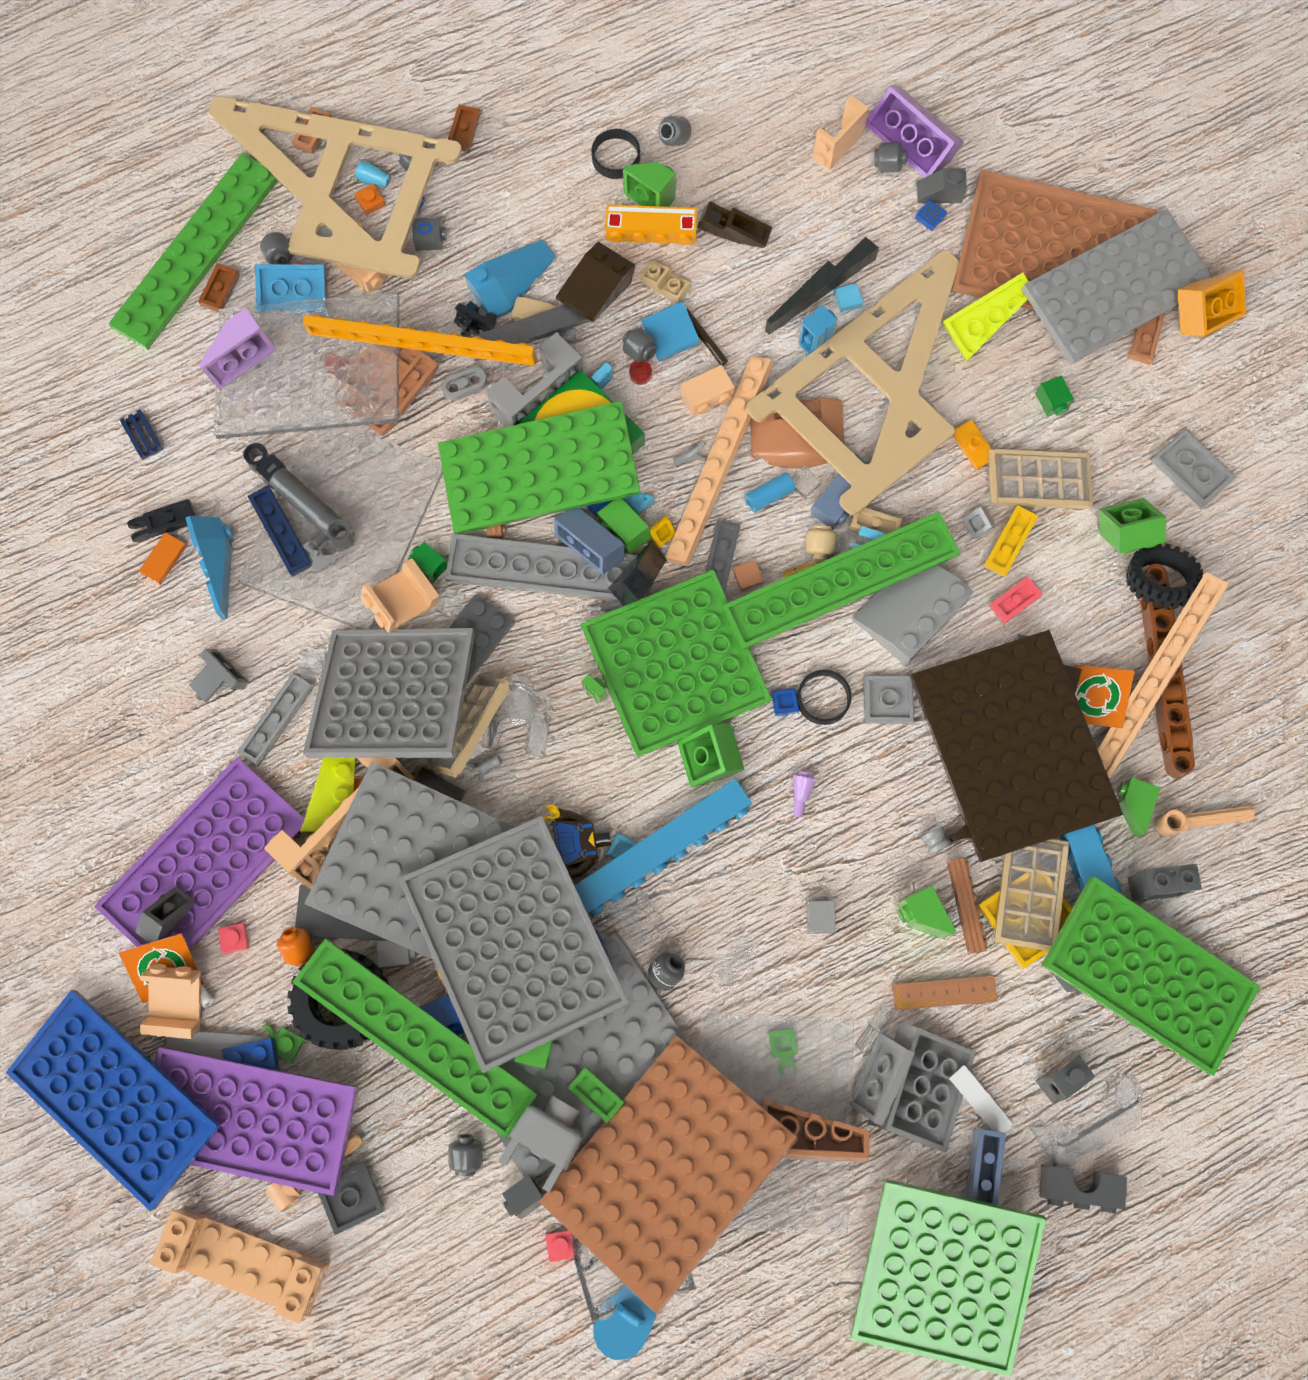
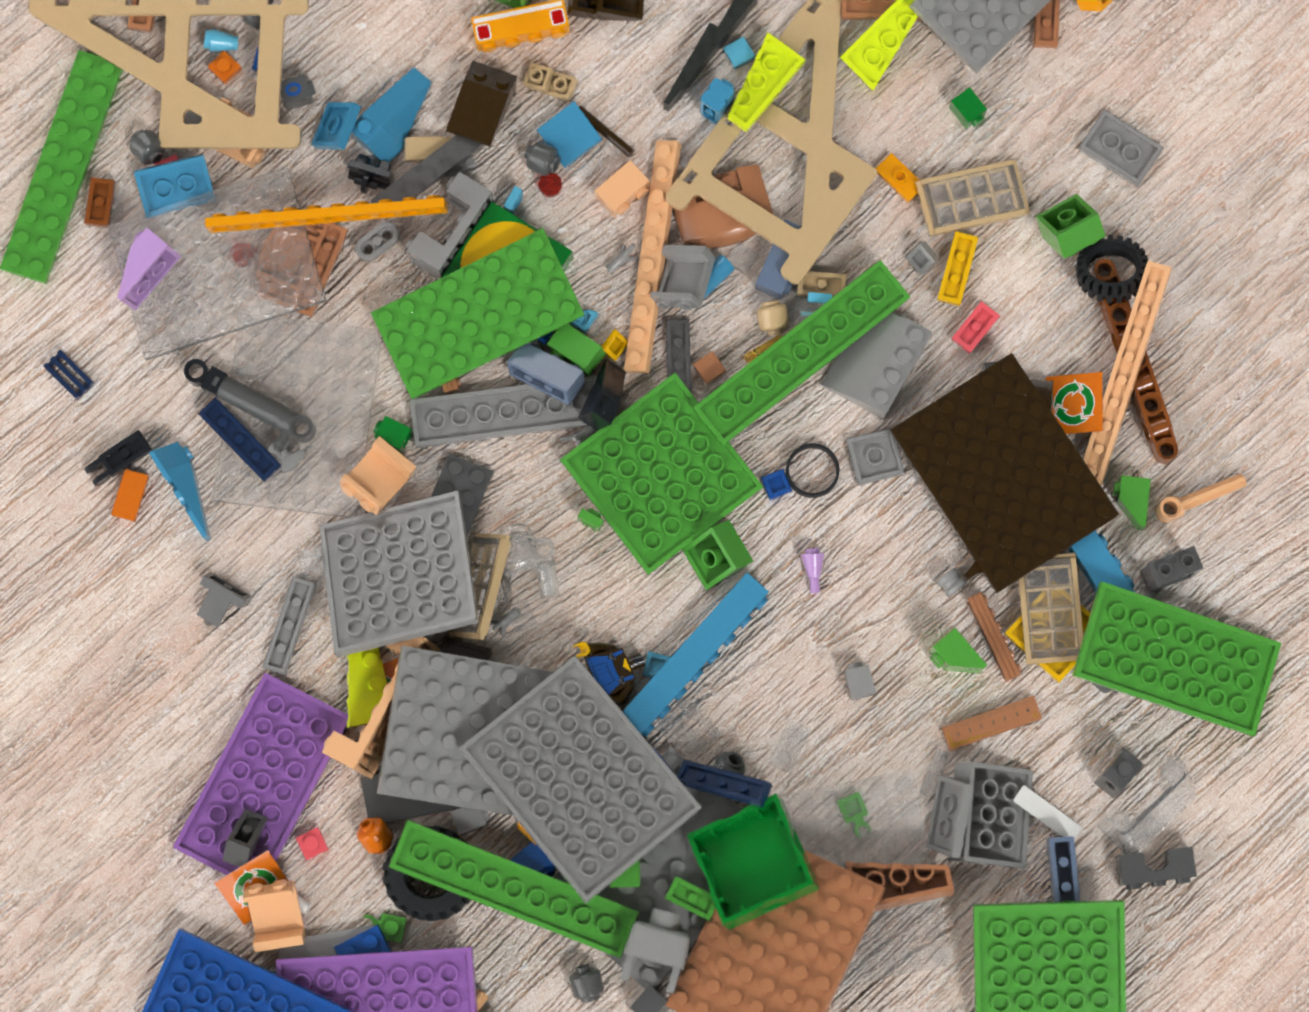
camera: 10 degrees left, 5 degrees up
none -> dark azure tile [311,102,361,150]
none -> light grey panel [650,245,716,310]
none -> dark blue tile [676,759,772,808]
none -> green tile [686,793,820,930]
none -> neon yellow wing [728,32,805,133]

